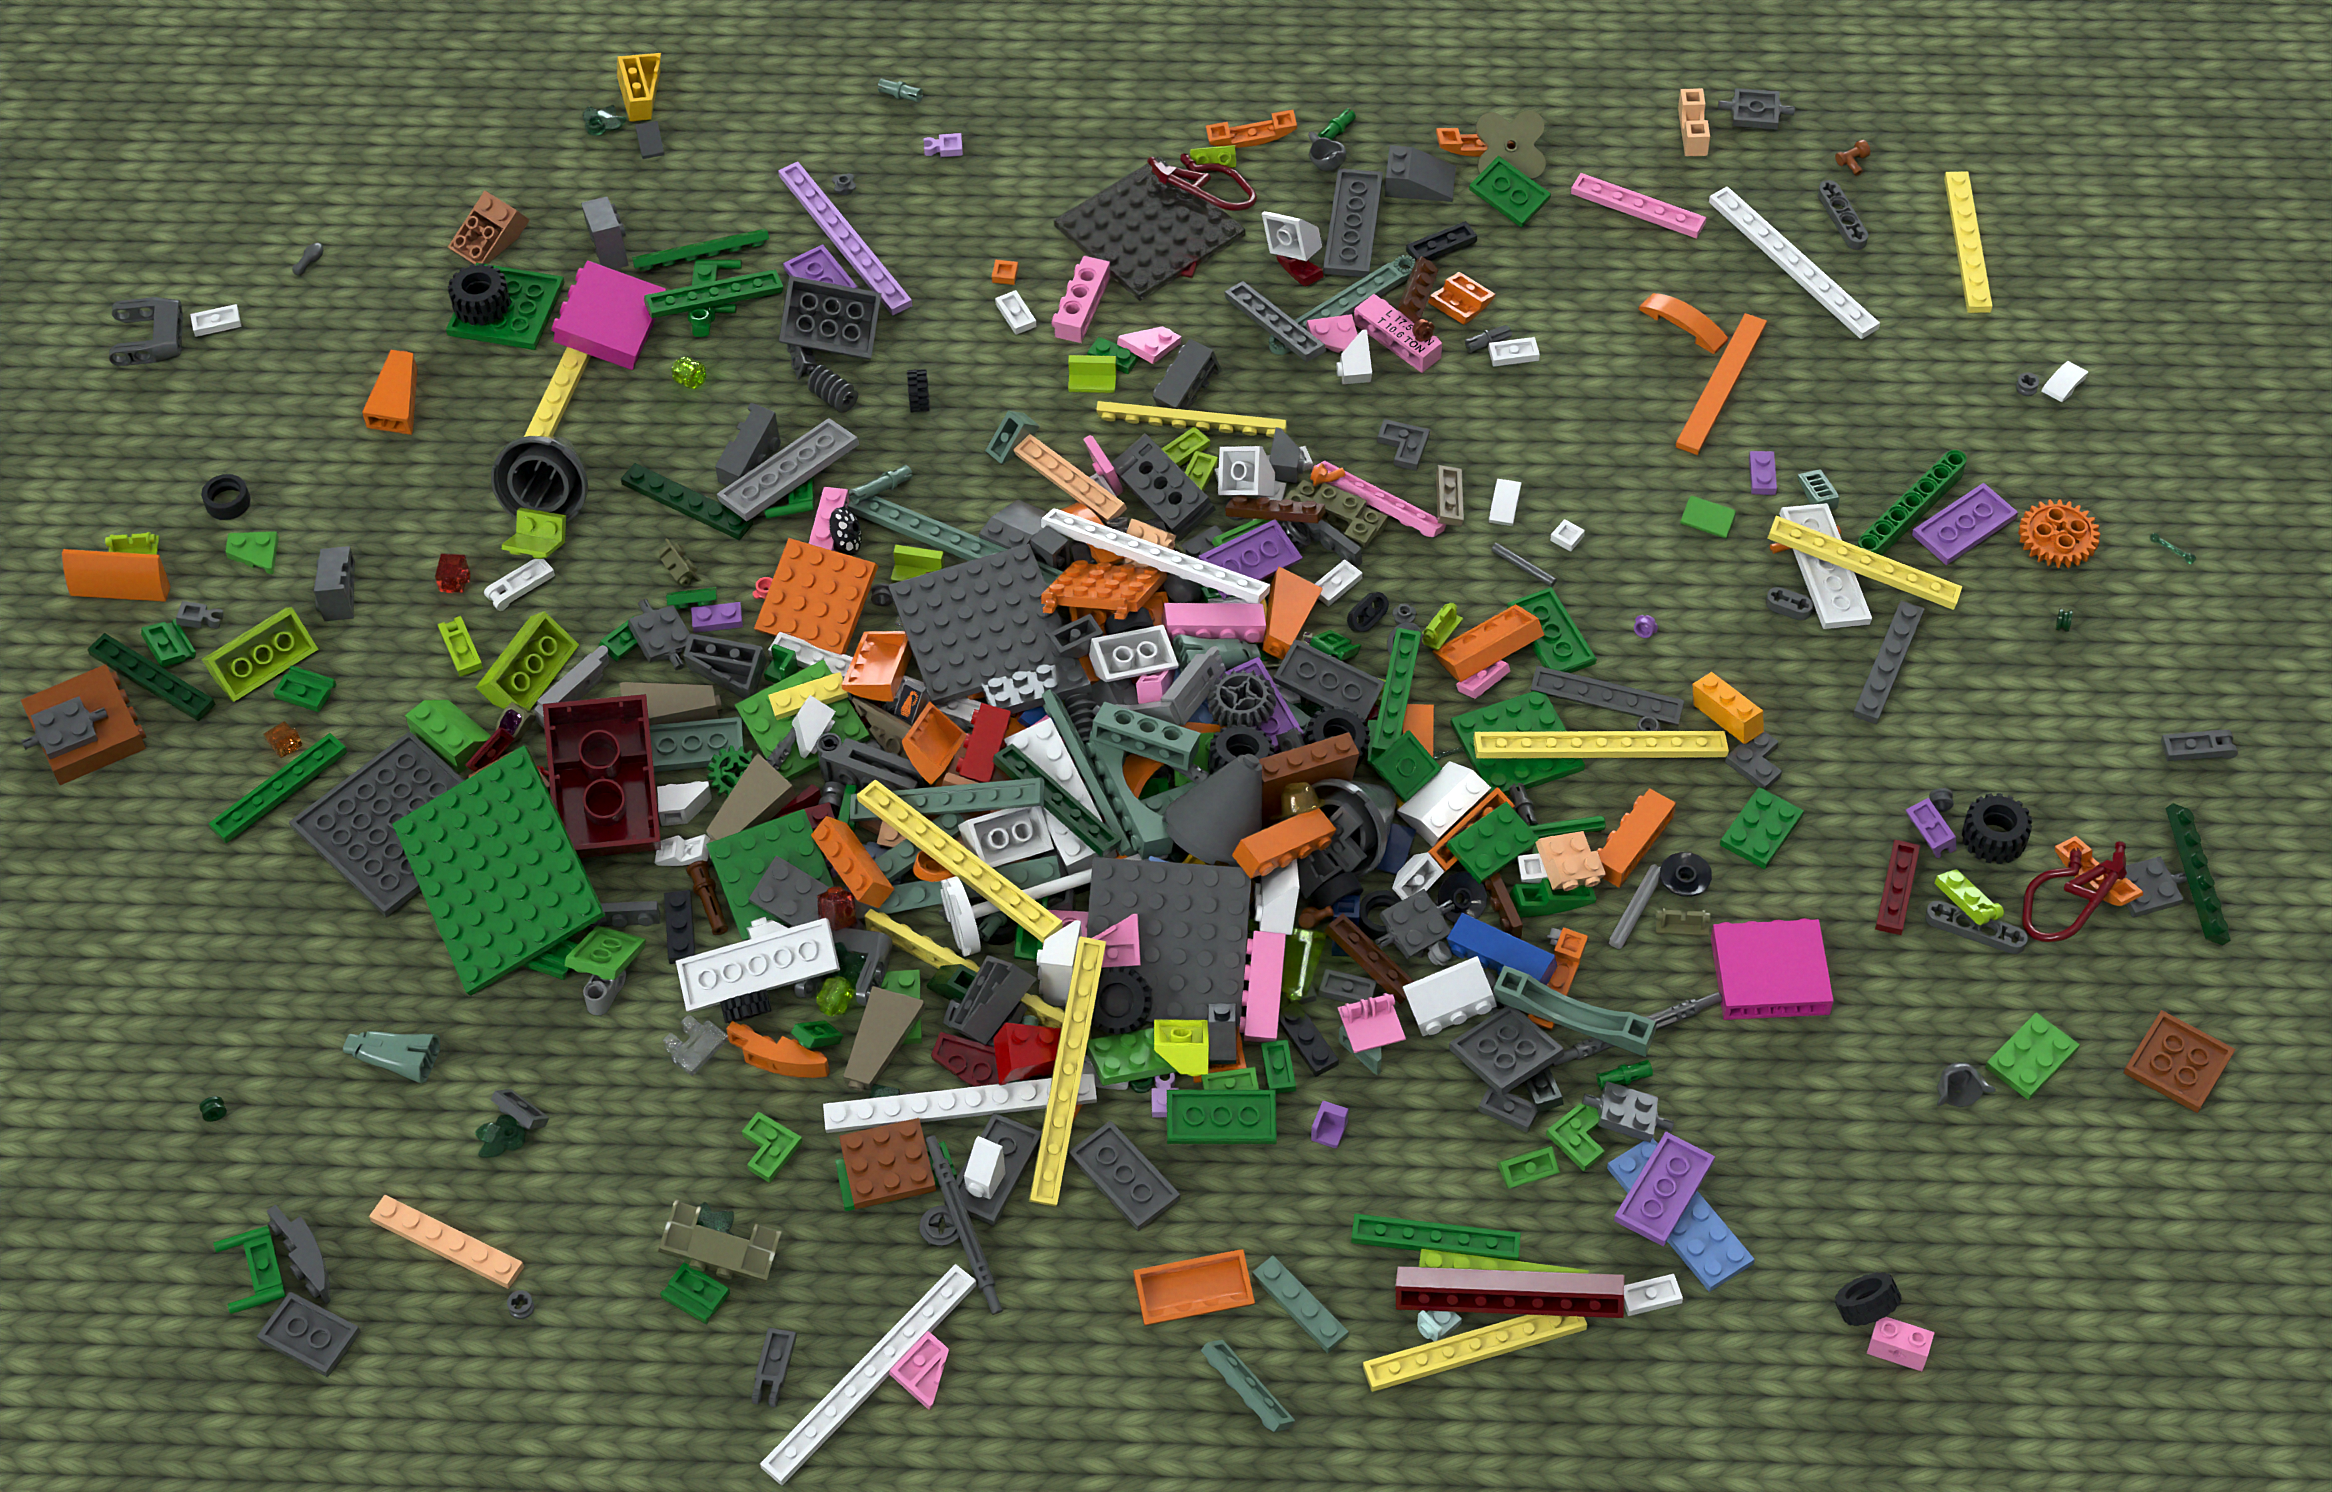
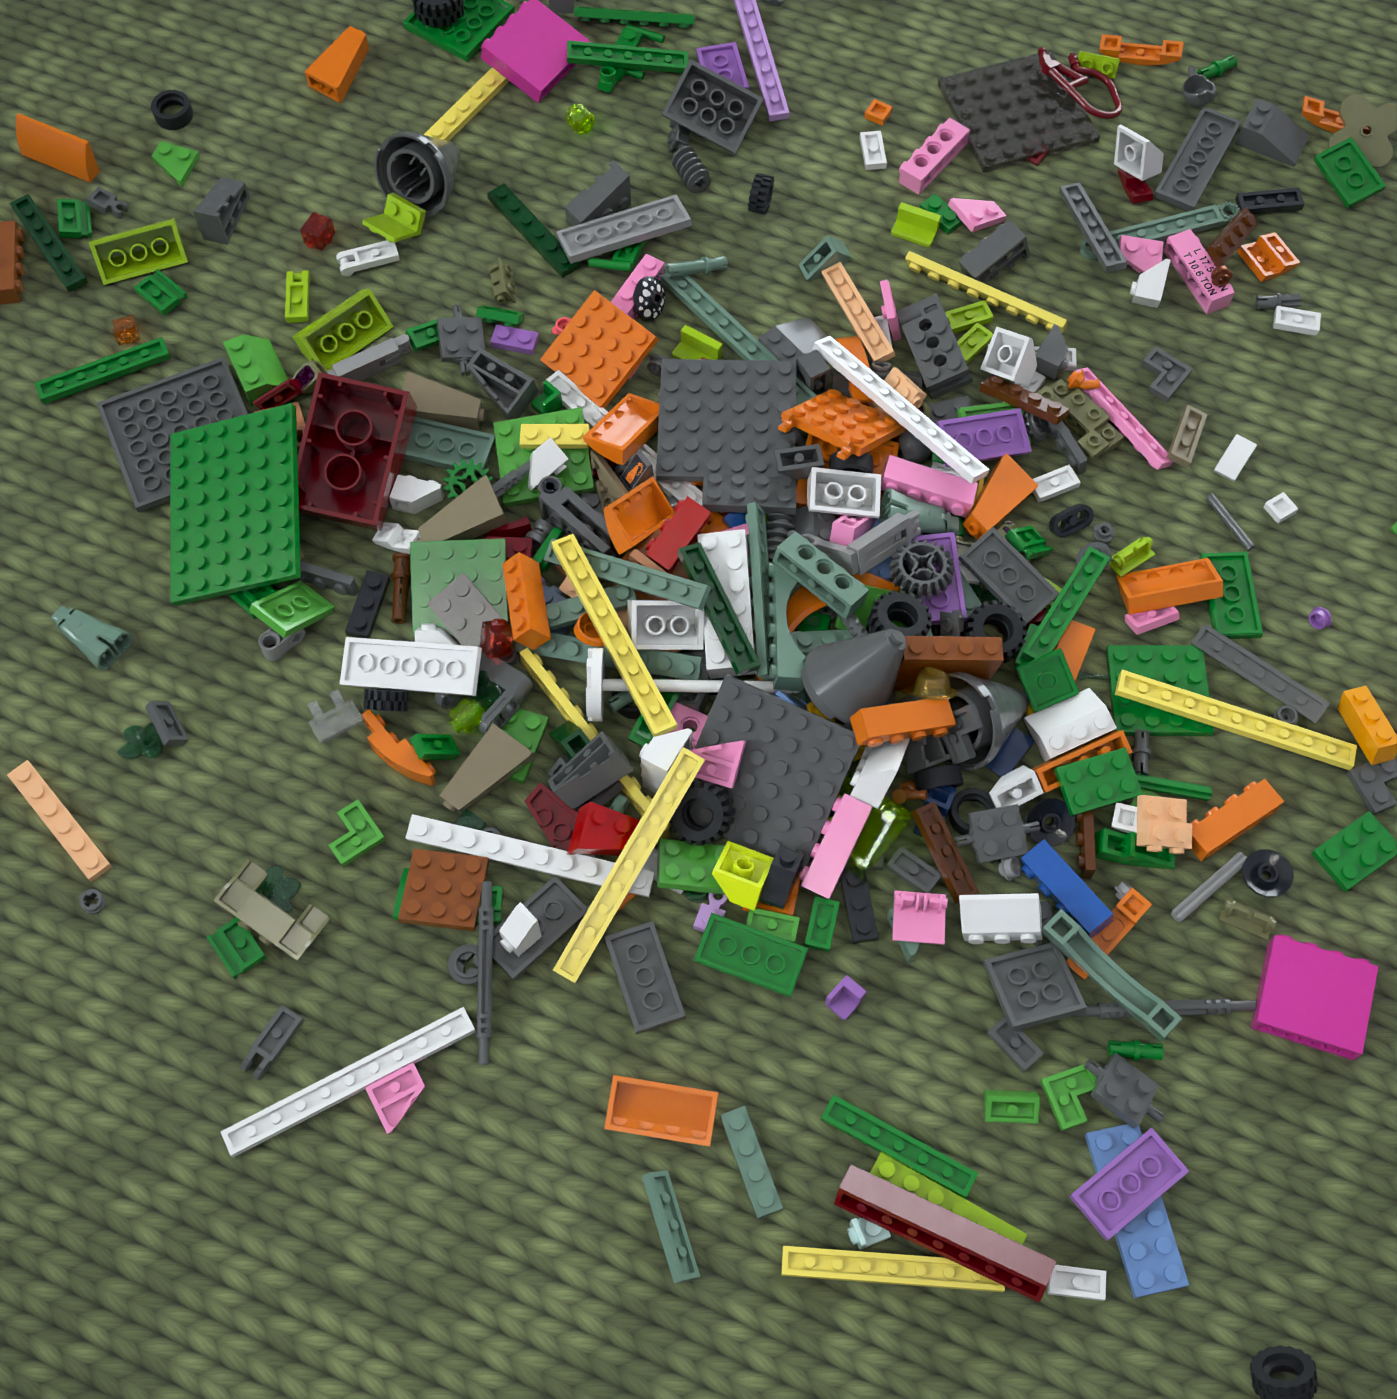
camera: 20 degrees right, 10 degrees up
lime hinge [105,532,159,555] -> none
pearl dark grey plate [1524,1066,1564,1112] -> none

